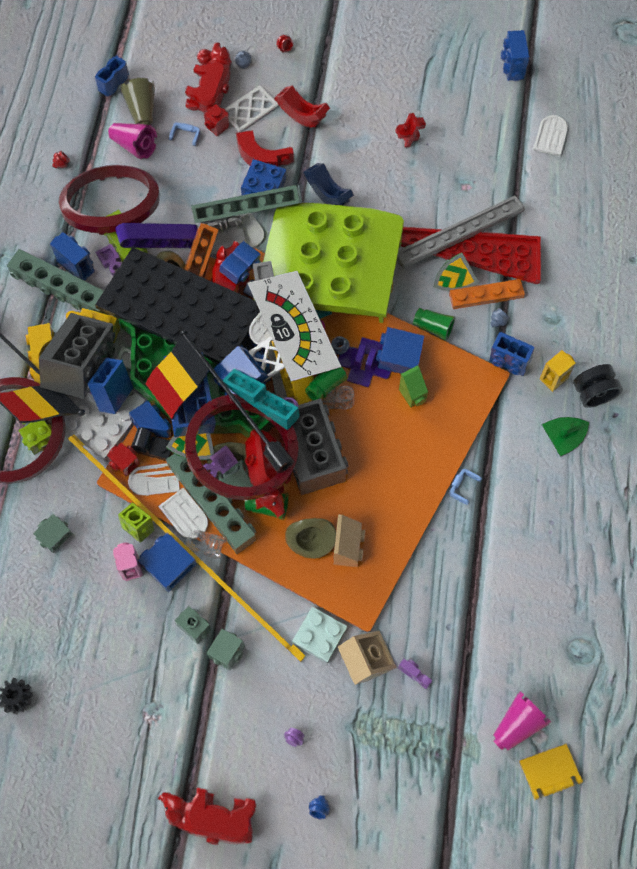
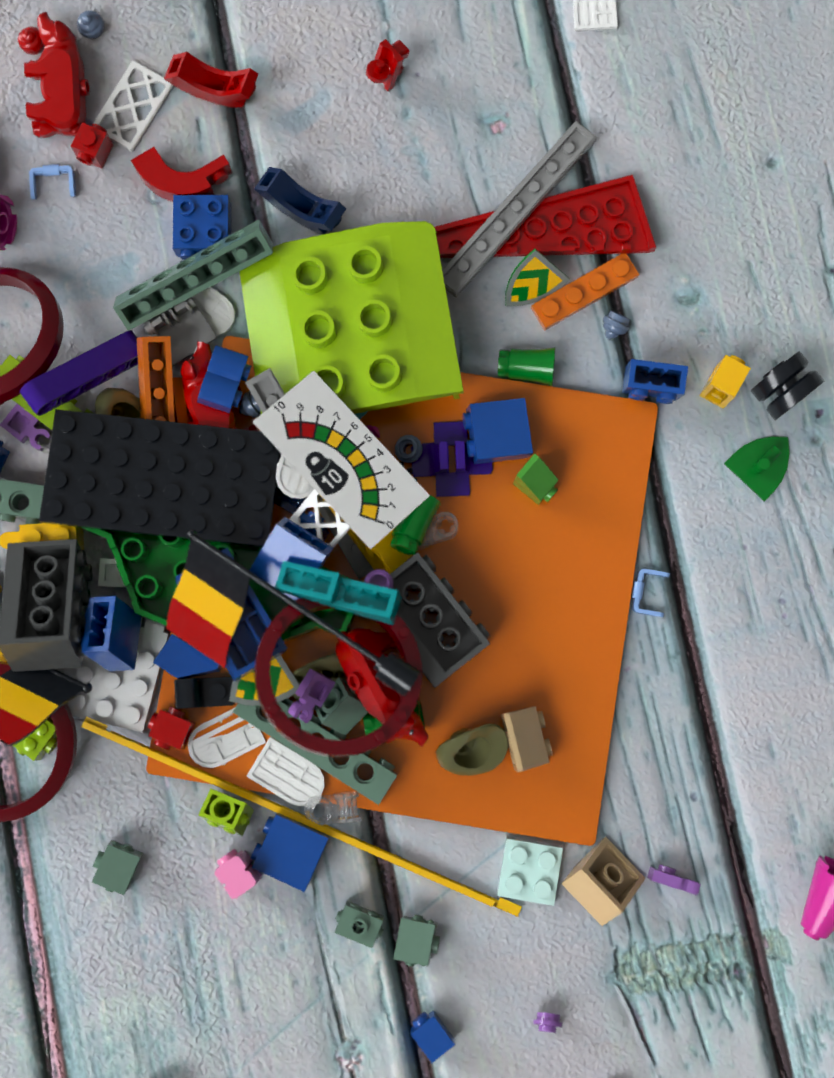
camera: 20 degrees left, 15 degrees up
none -> blue brick [411,1010,455,1063]

